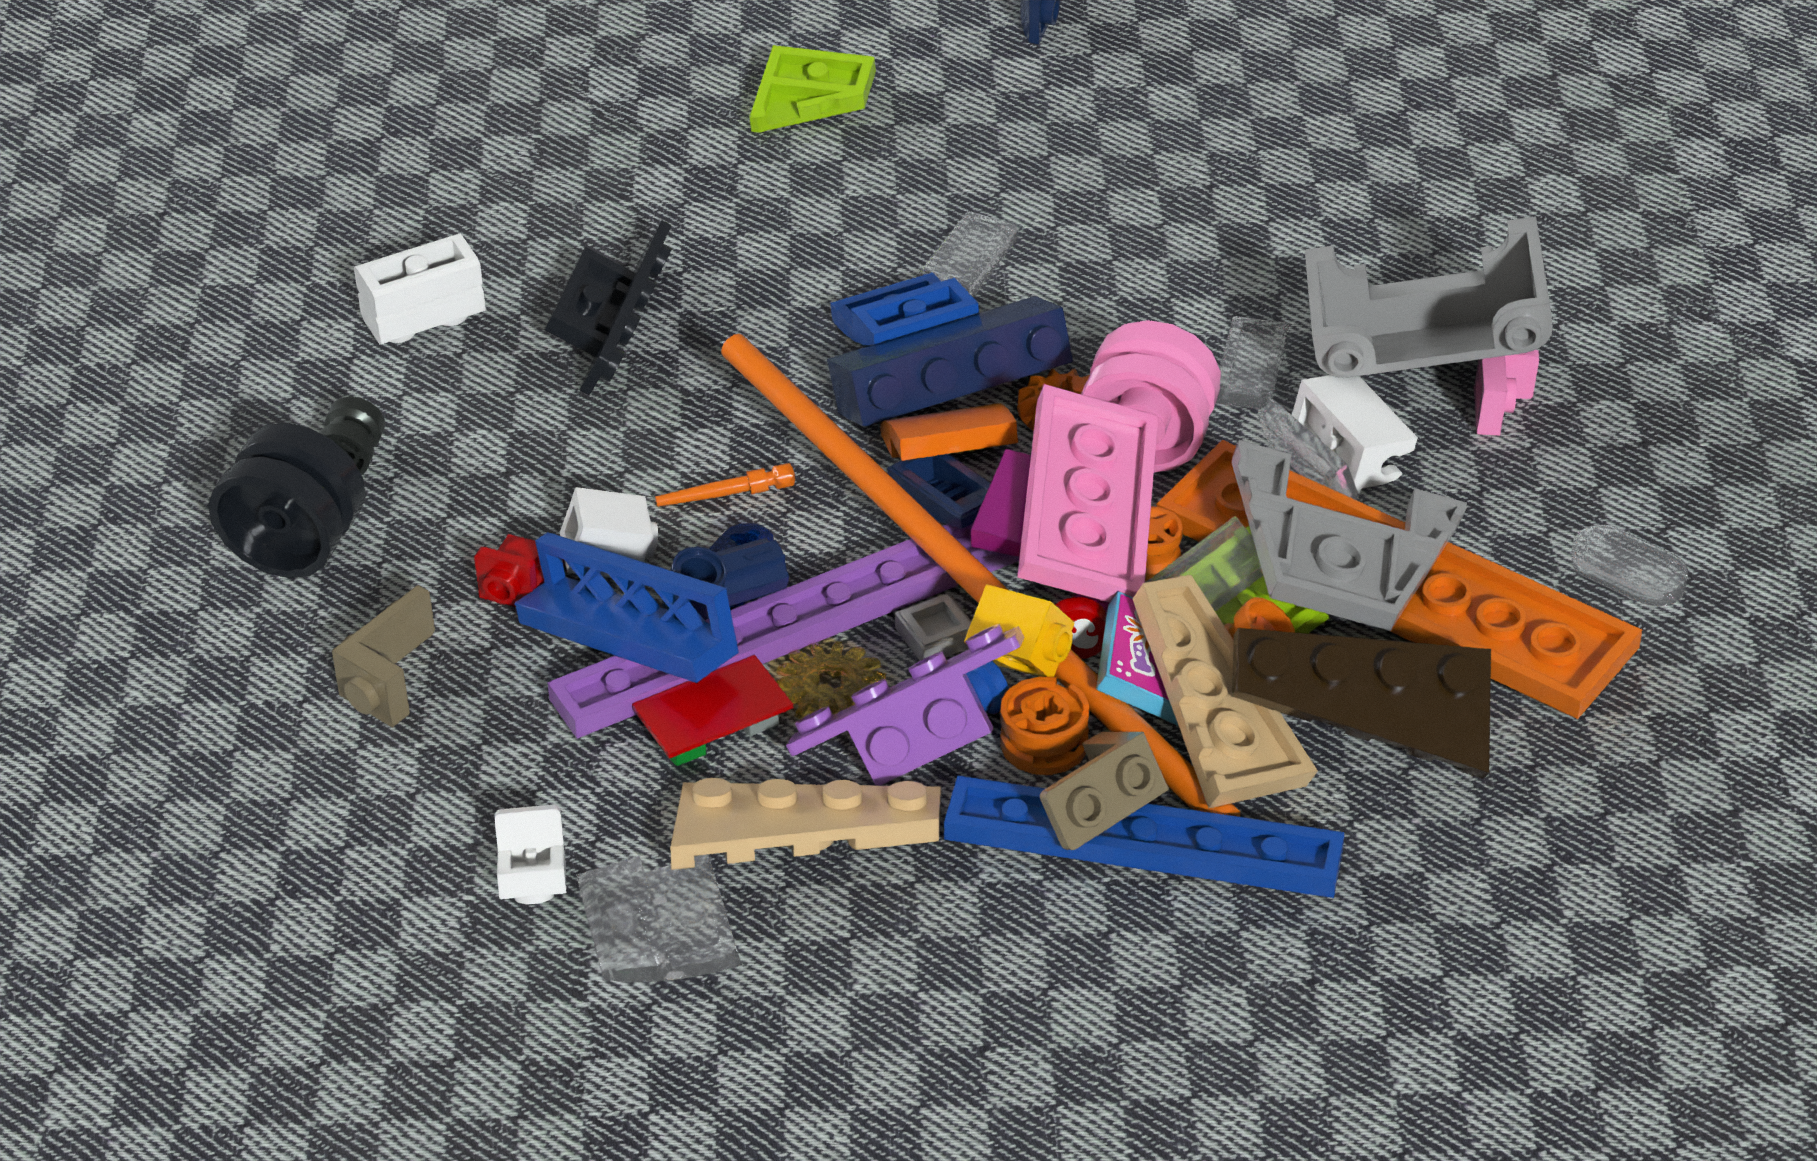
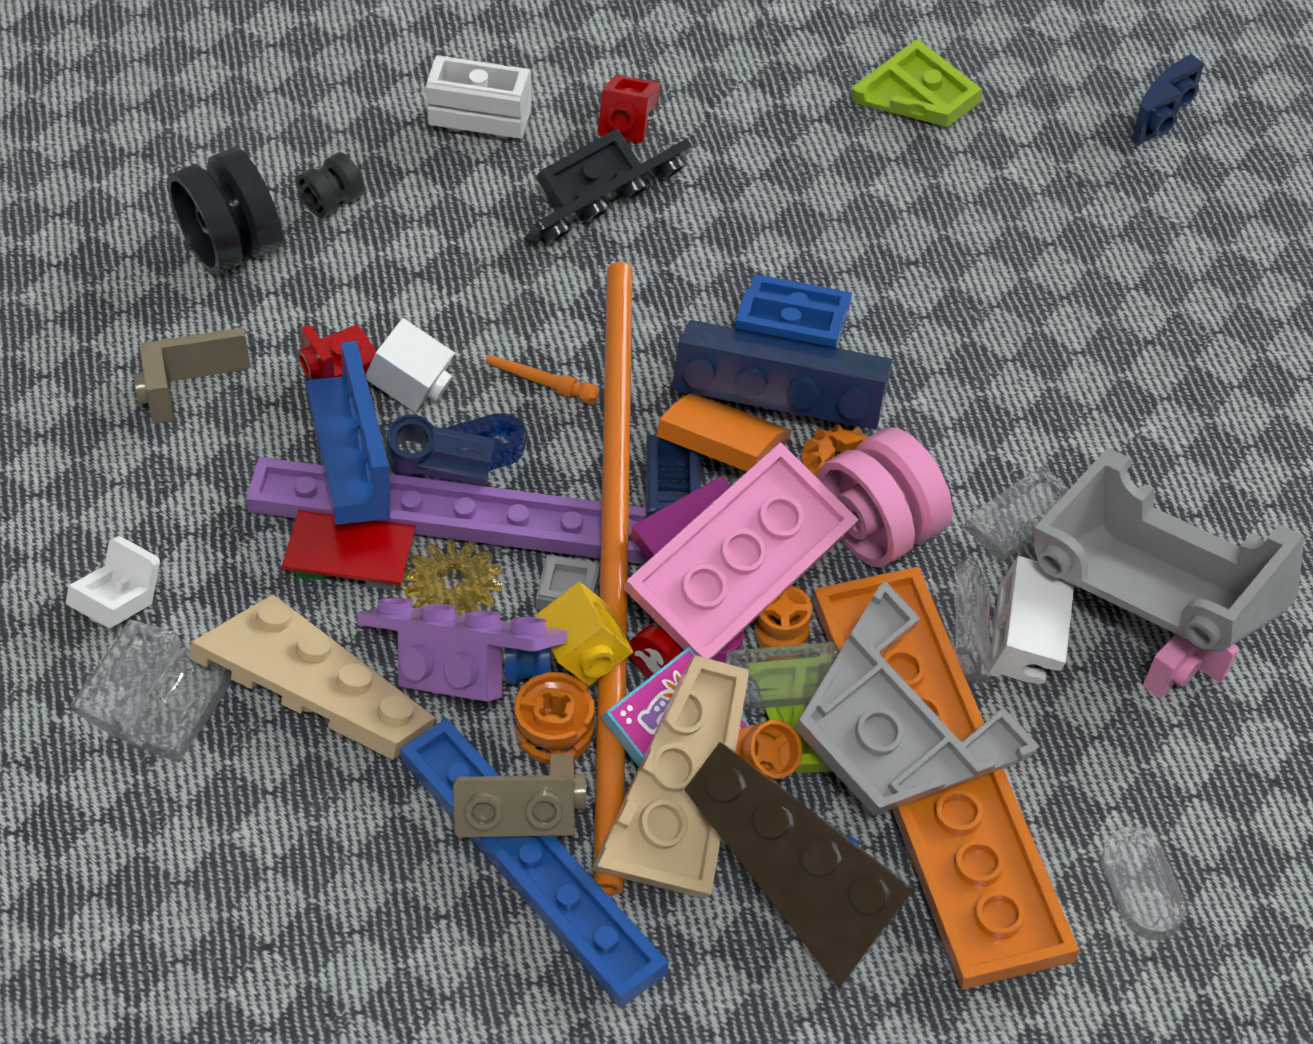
camera: 35 degrees right, 10 degrees up
clear tile [919,211,1017,297] -> none
none -> red bracket [598,74,661,143]

